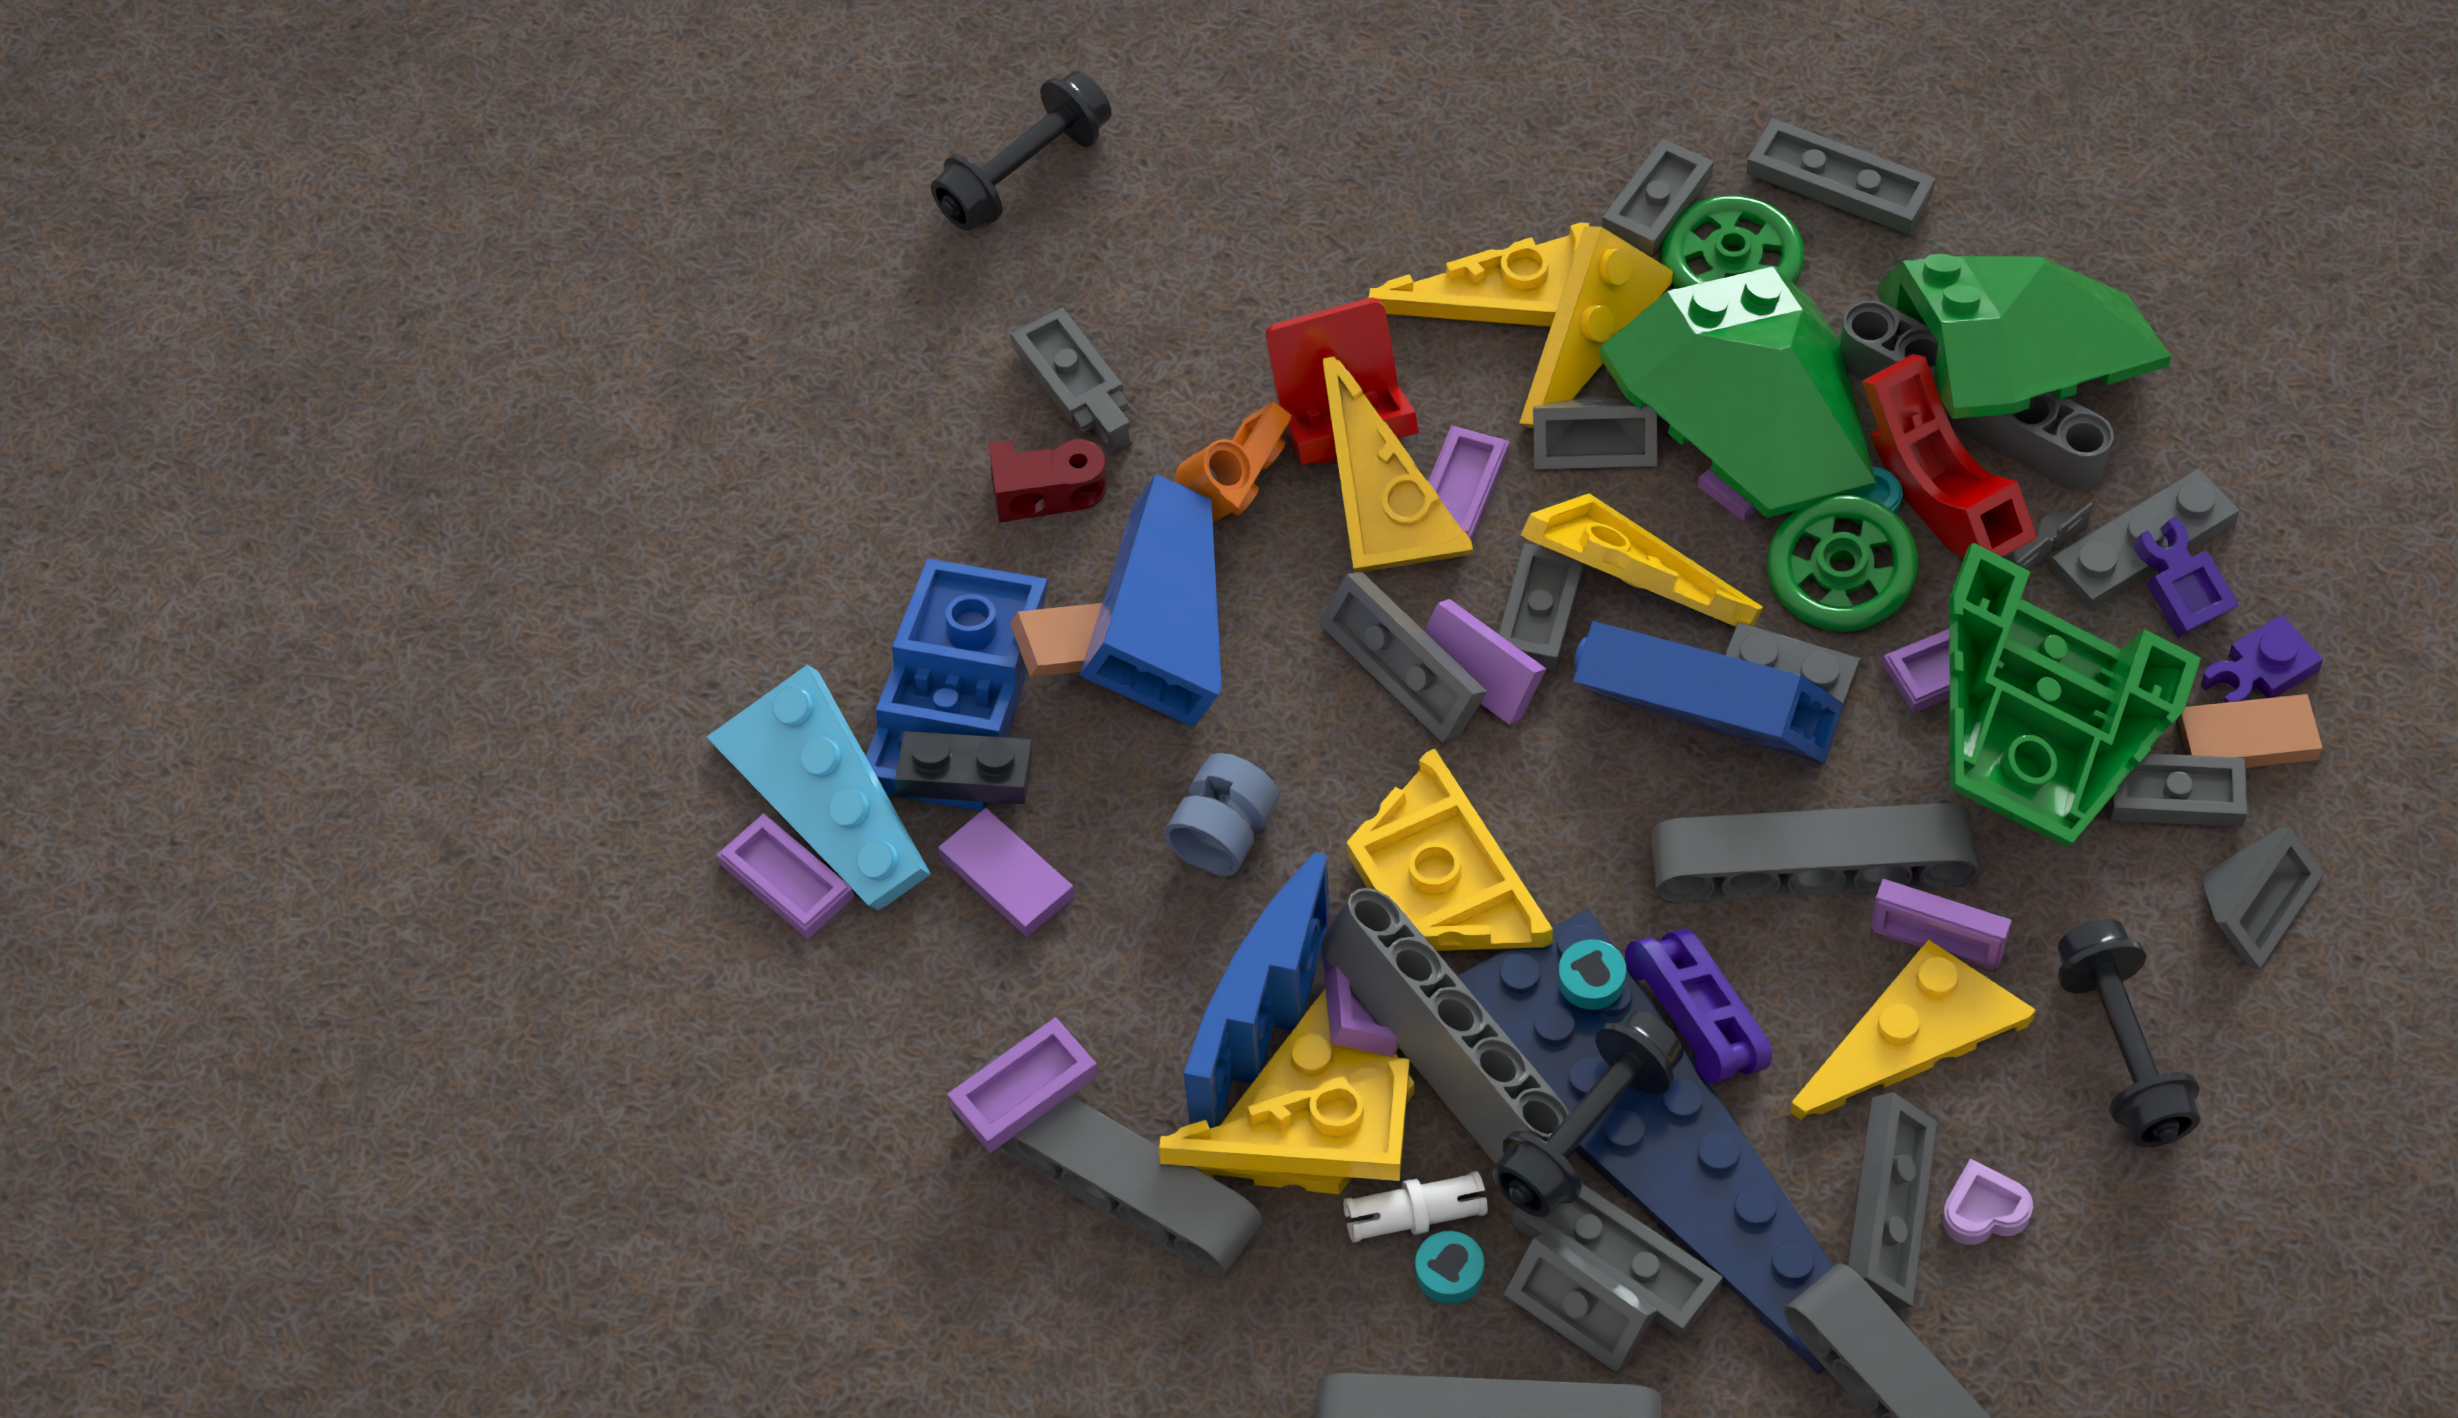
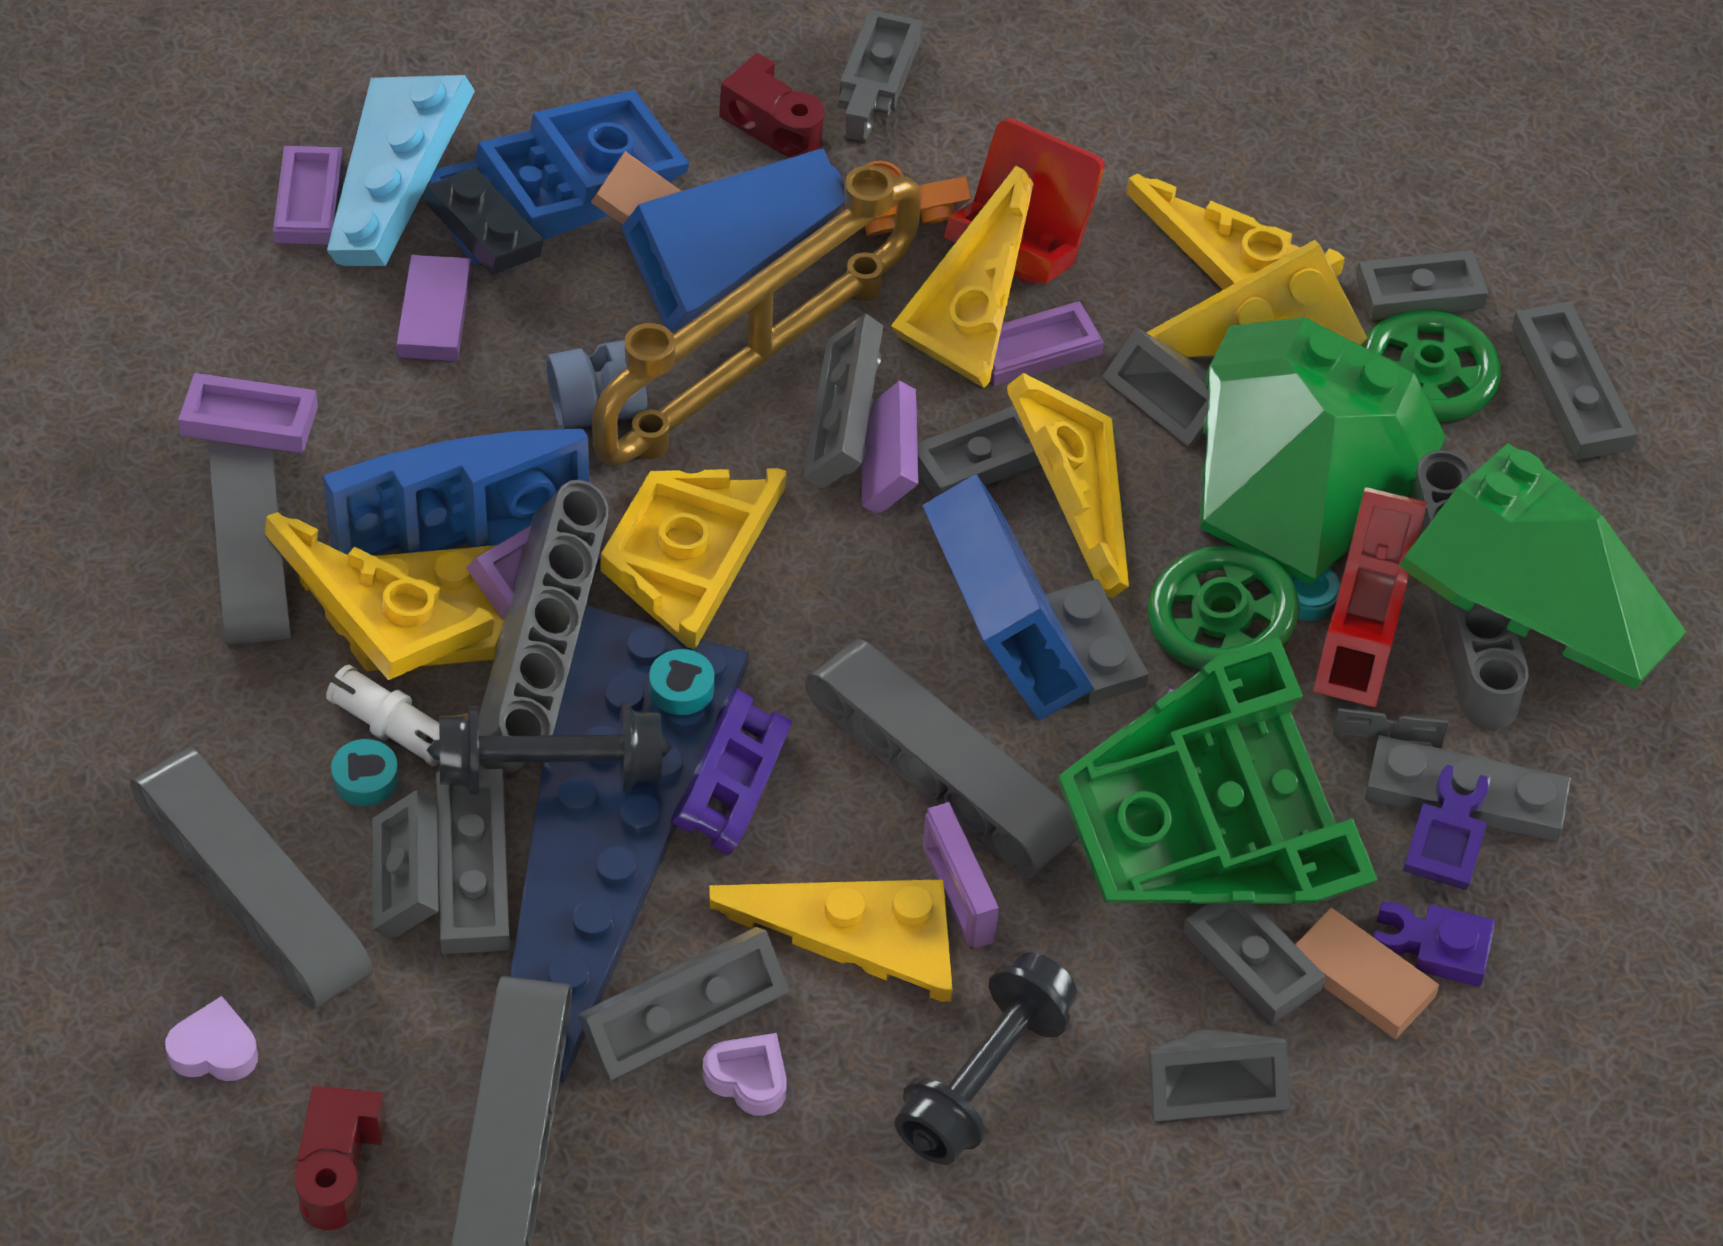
camera: 40 degrees right, 5 degrees down
none -> pearl gold bar [592,165,921,466]

